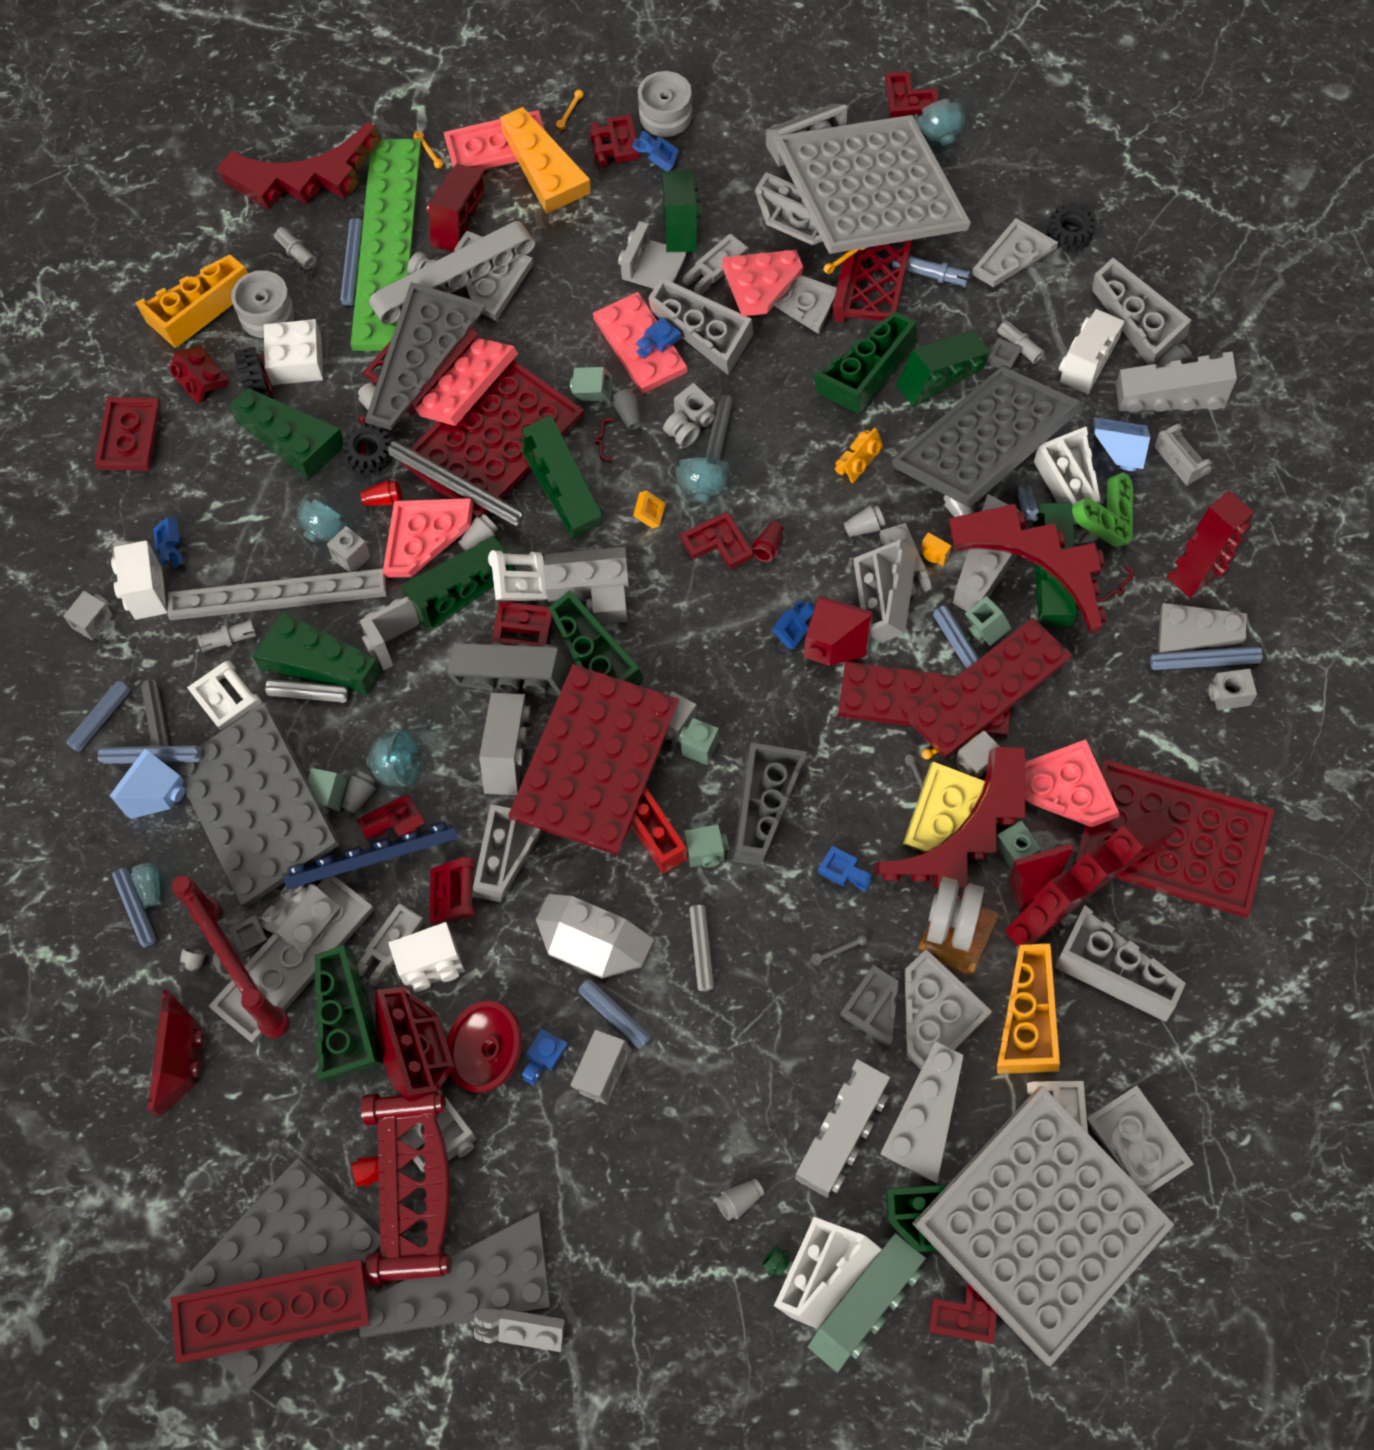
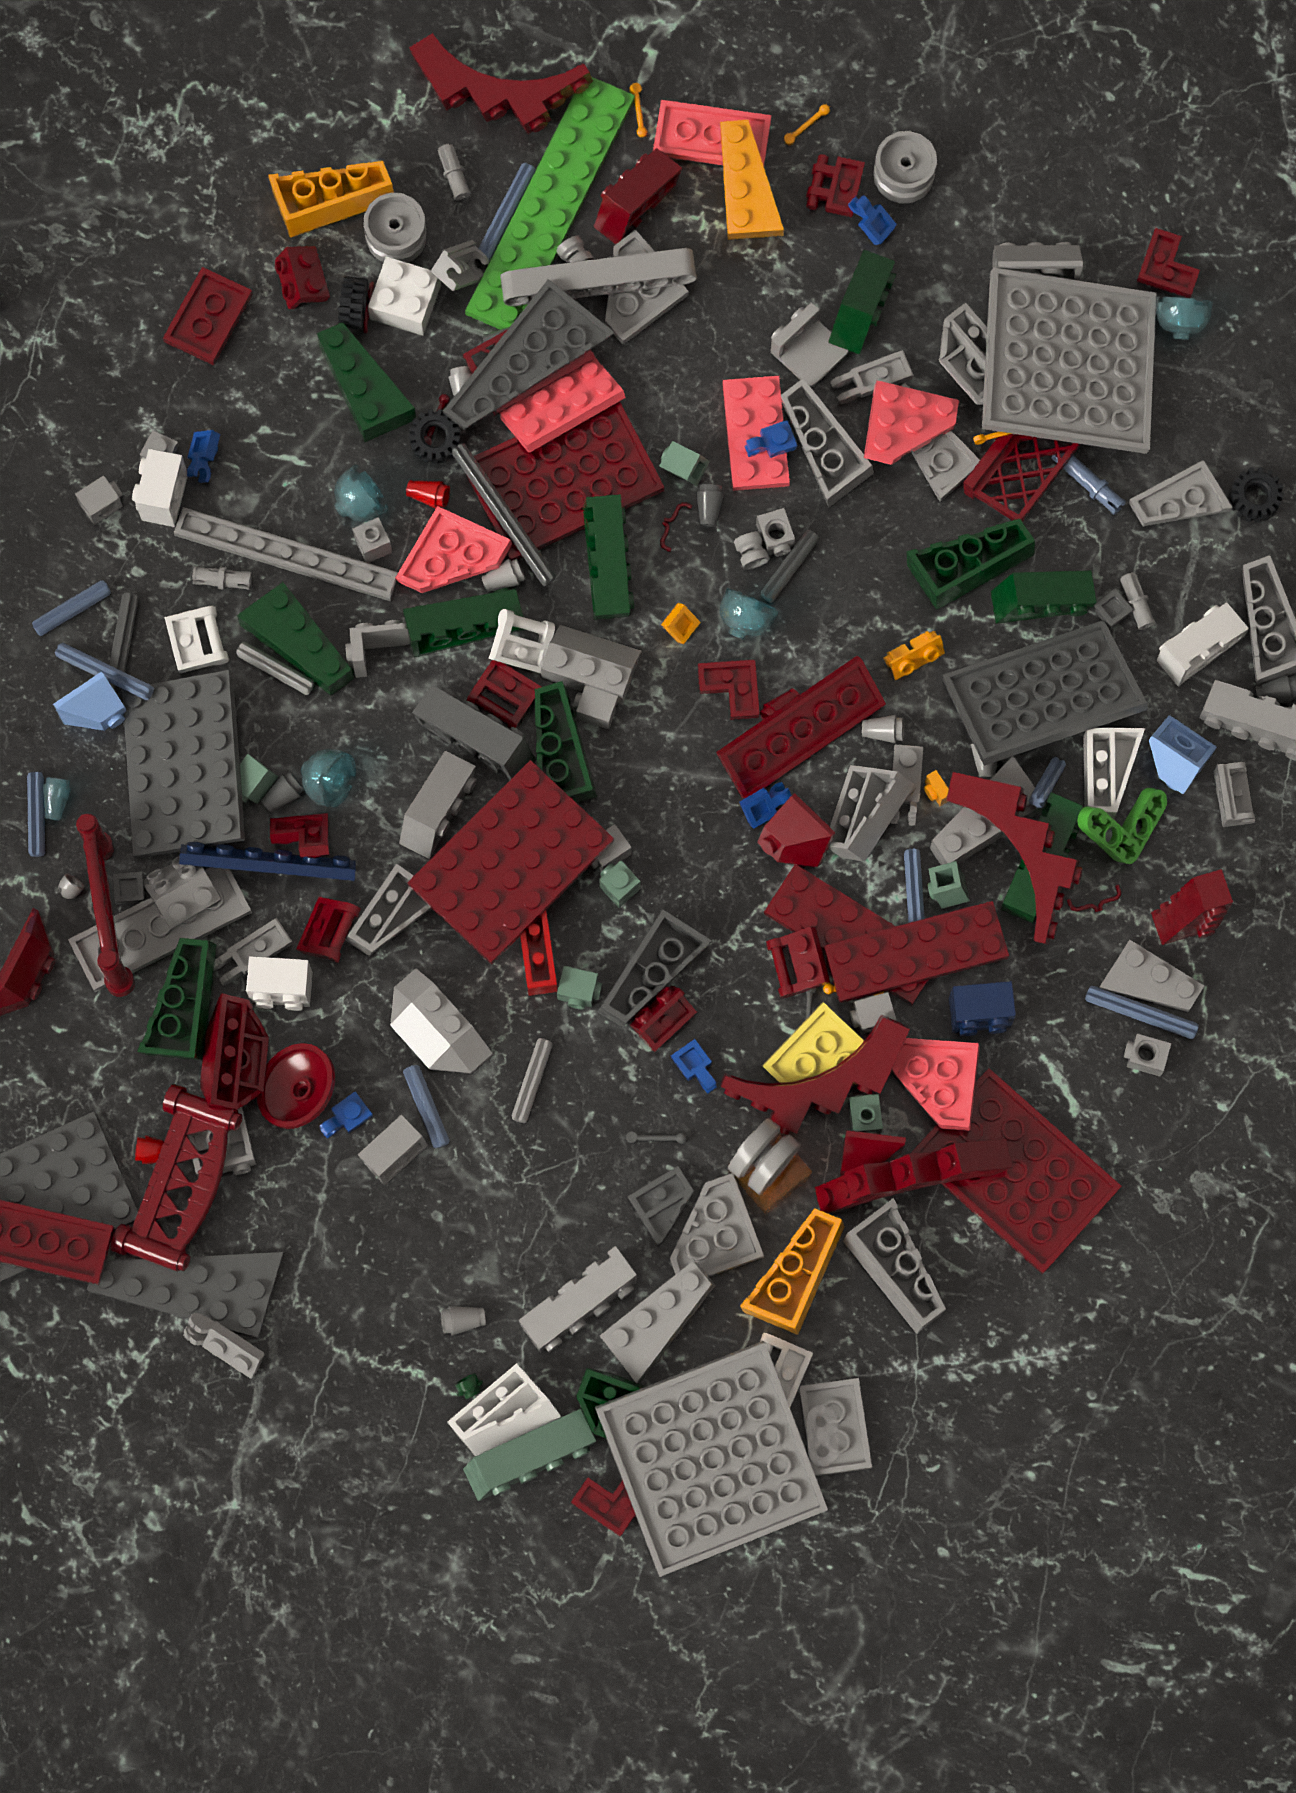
camera: 20 degrees right, 10 degrees up
none -> light grey hinge [431,240,489,291]
none -> dark red bracket [630,985,697,1052]
none -> dark red plate [716,656,886,799]
none -> dark red plate [766,926,830,998]
none -> dark blue brick [949,981,1016,1036]

